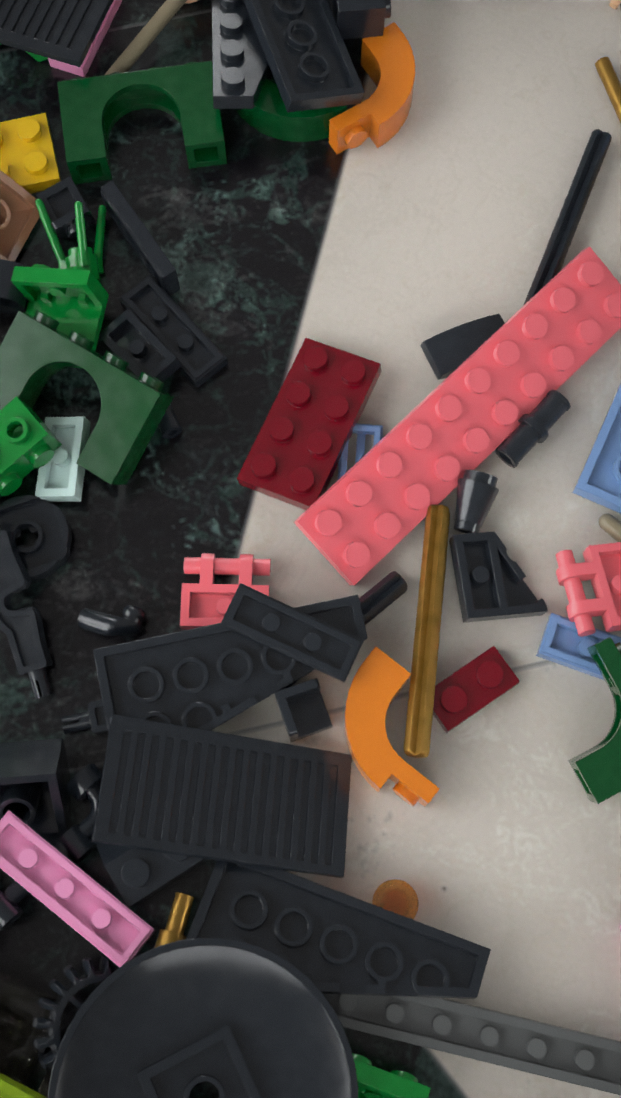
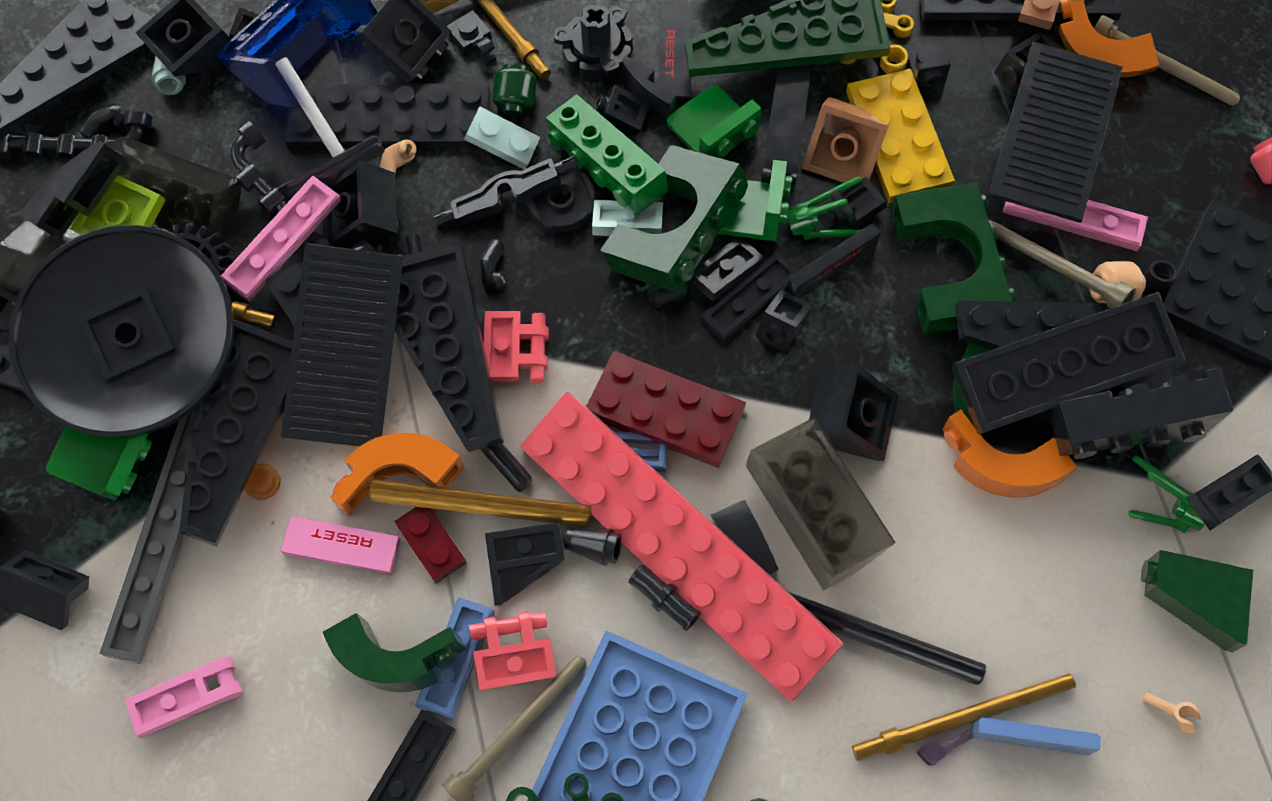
camera: 90 degrees right, 5 degrees down
black tile [221,583,364,683] -> none
black panel [274,678,333,742] -> none
none -> bright pink tile [281,516,401,575]
none -> clear smoke slope [746,417,896,591]
none -> black bracket [756,290,812,352]
none -> black slope [805,363,899,461]

